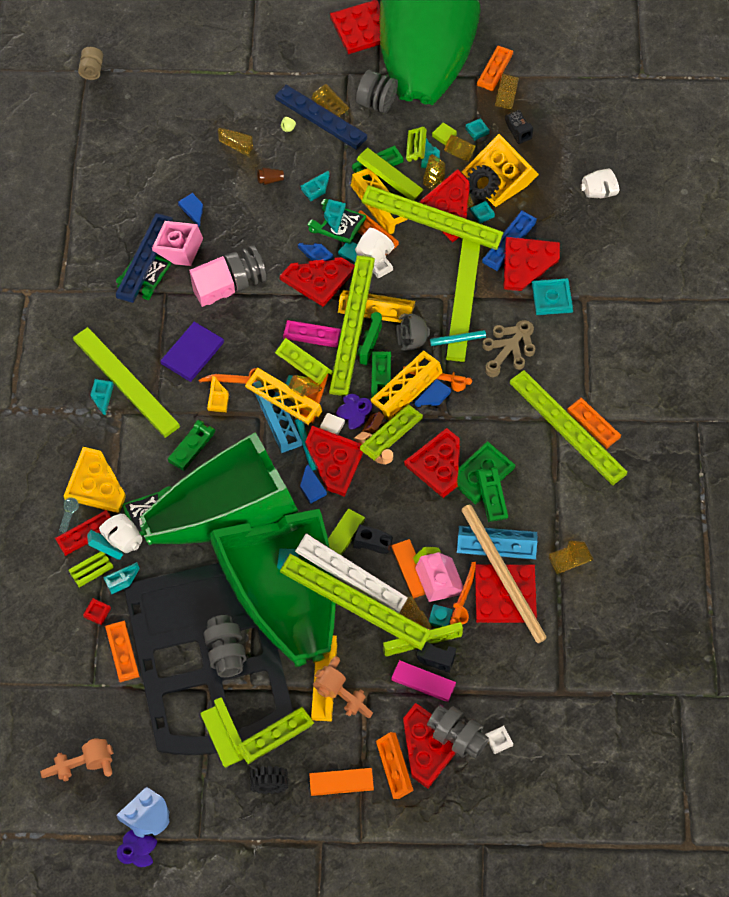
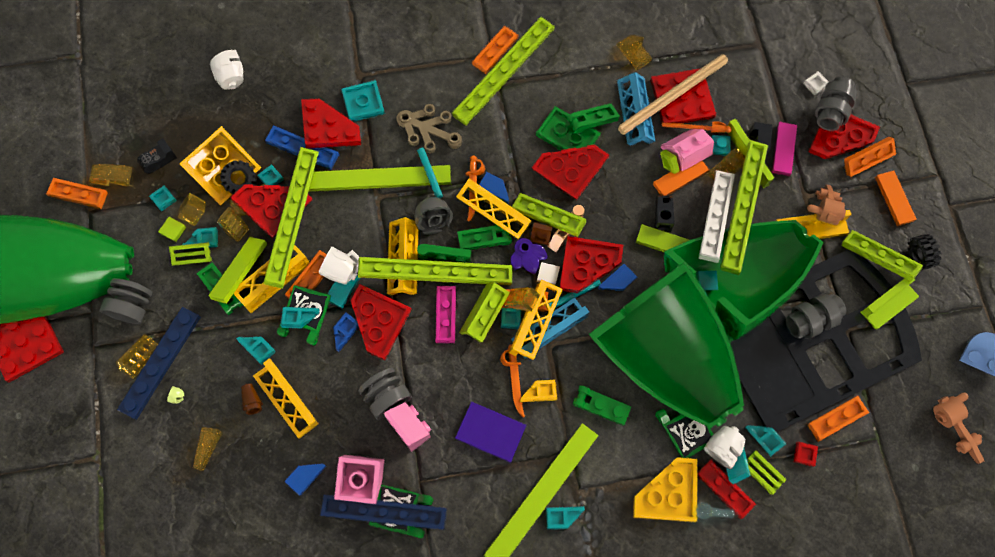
camera: 105 degrees left, 10 degrees up
none -> yellow fence [253,358,319,439]

